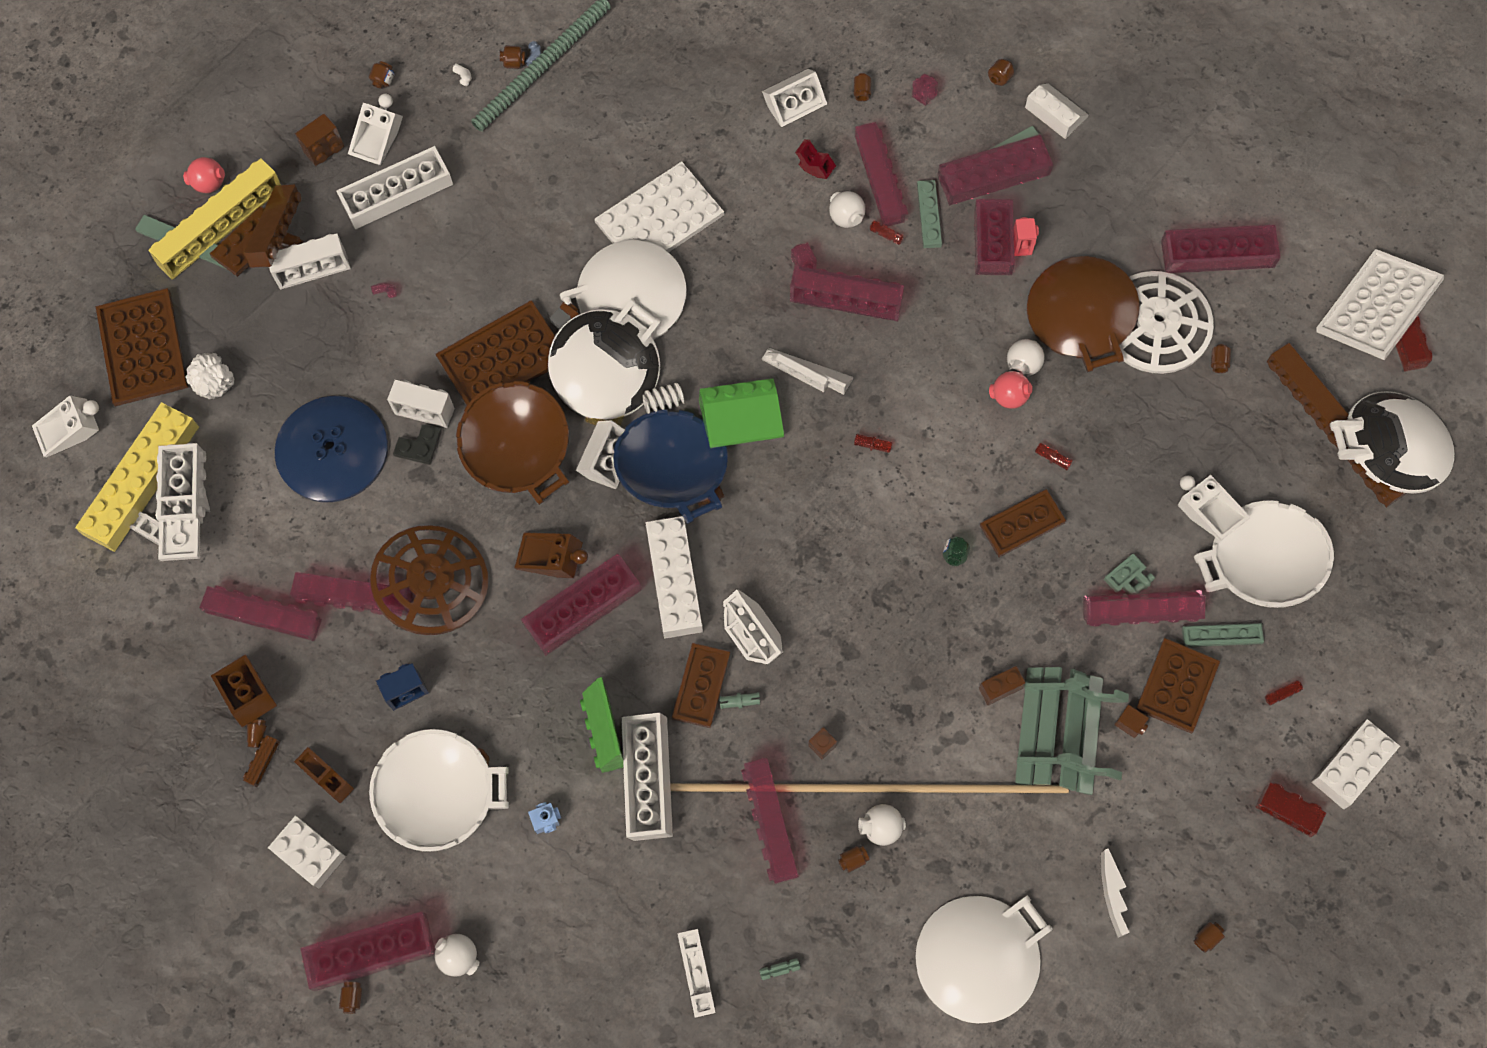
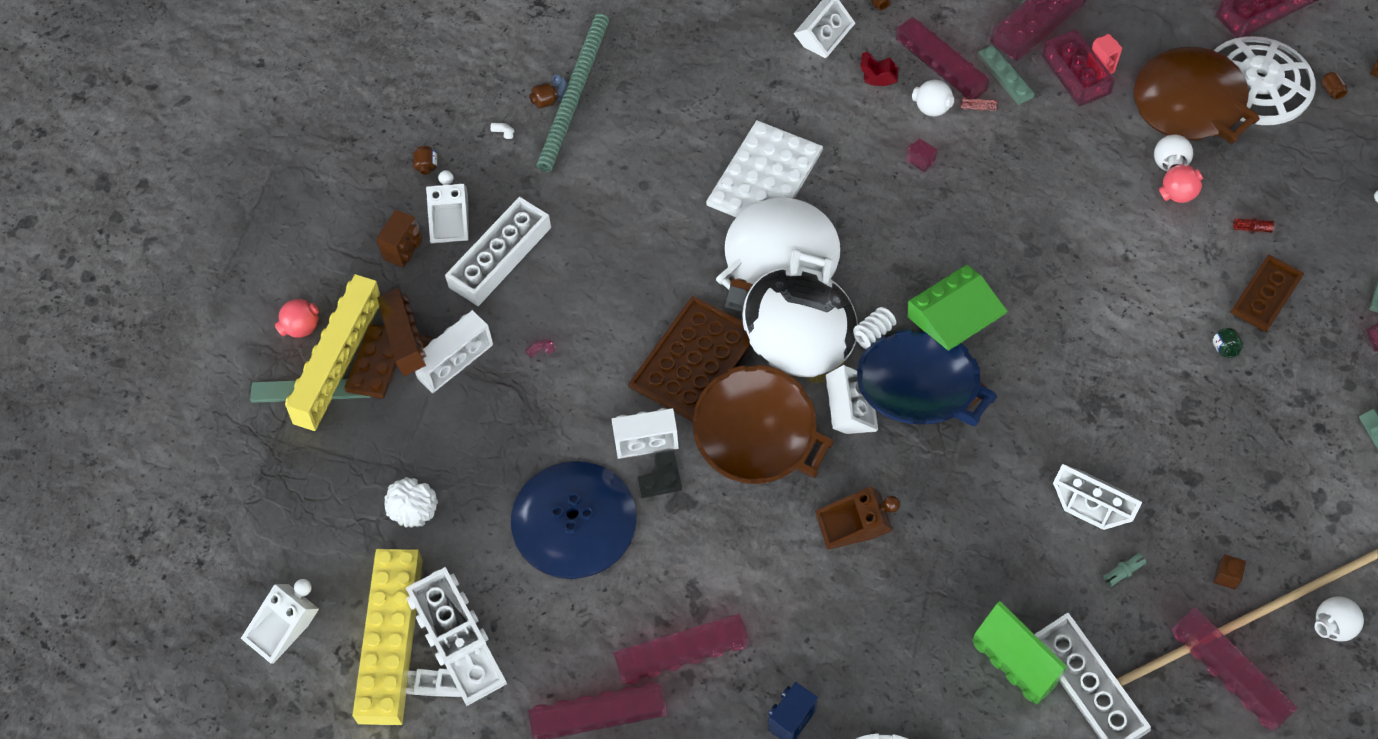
camera: 25 degrees left, 10 degrees down
reddish brown plate [95,288,189,407] -> none
reddish brown dish [370,525,488,635] -> none
clear pink brick [521,554,642,656] -> none
white brick [646,516,703,639] -> none
reddish brown plate [672,643,730,728] -> none
white wedge [762,348,853,395] -> none
clear pink brick [790,265,904,322] -> none
reddish brown brick [838,845,870,873] -> none
clear red axle [854,434,892,453] -> none
reddish brown brick [979,666,1026,706] -> none

